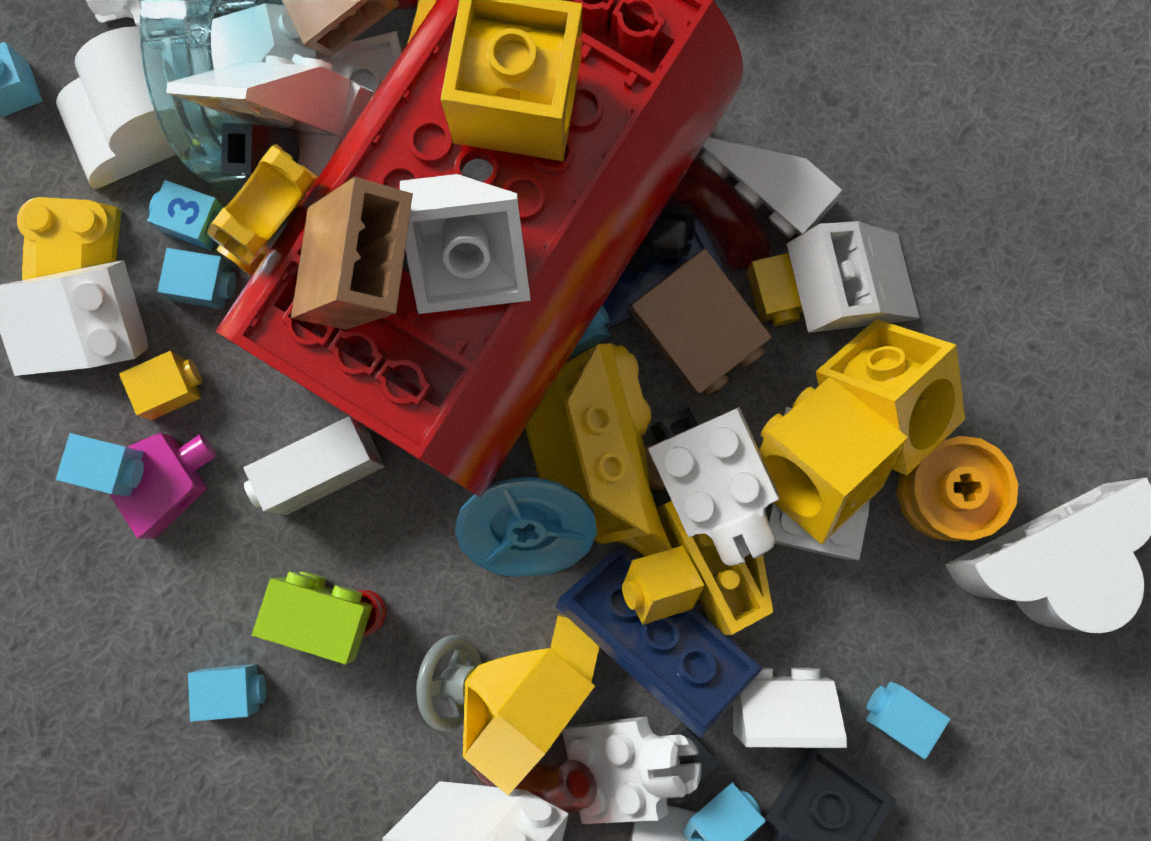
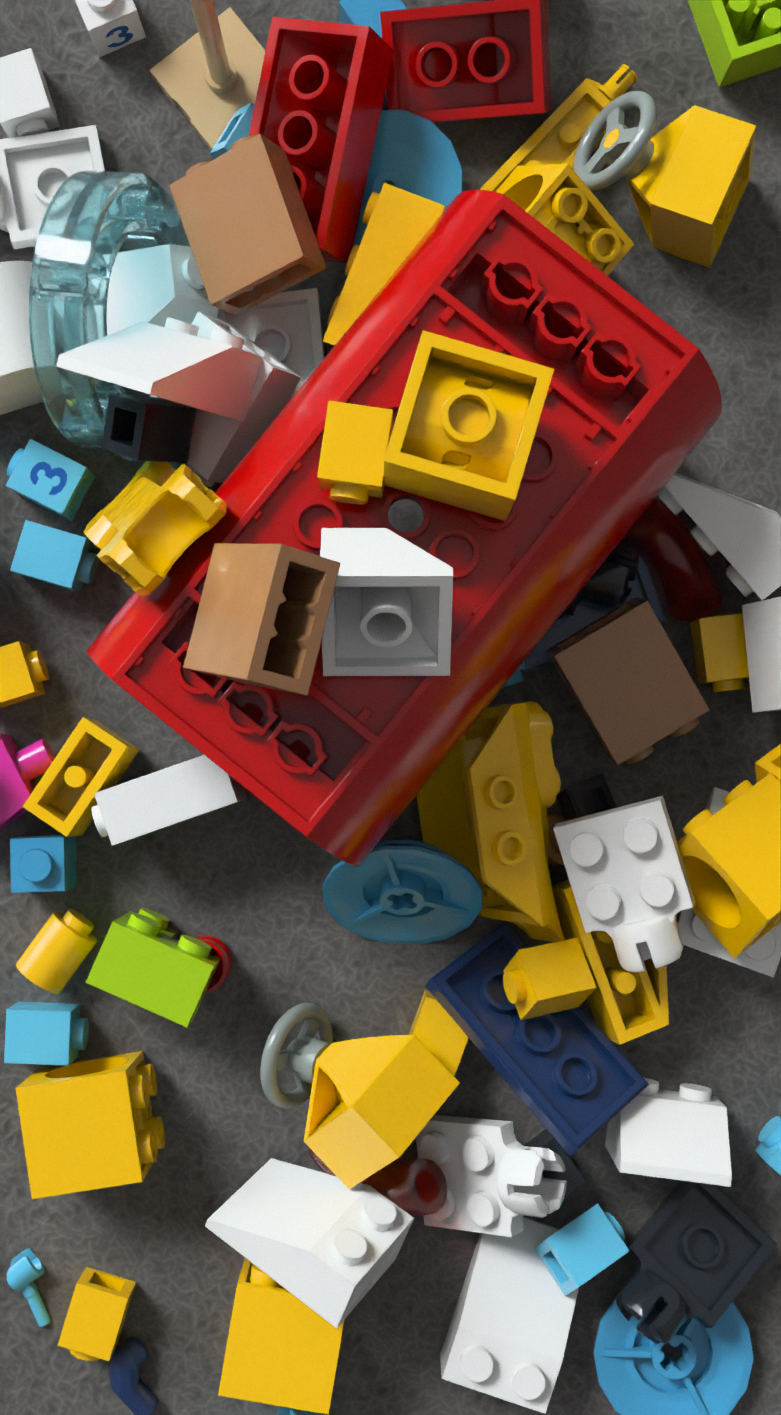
camera: 10 degrees right, 5 degrees up
none -> dark azure brick [10,835,77,893]
none -> yellow brick [15,1051,165,1199]
none -> yellow brick [16,909,97,994]
none -> yellow brick [23,717,140,837]
none -> yellow brick [317,400,393,505]

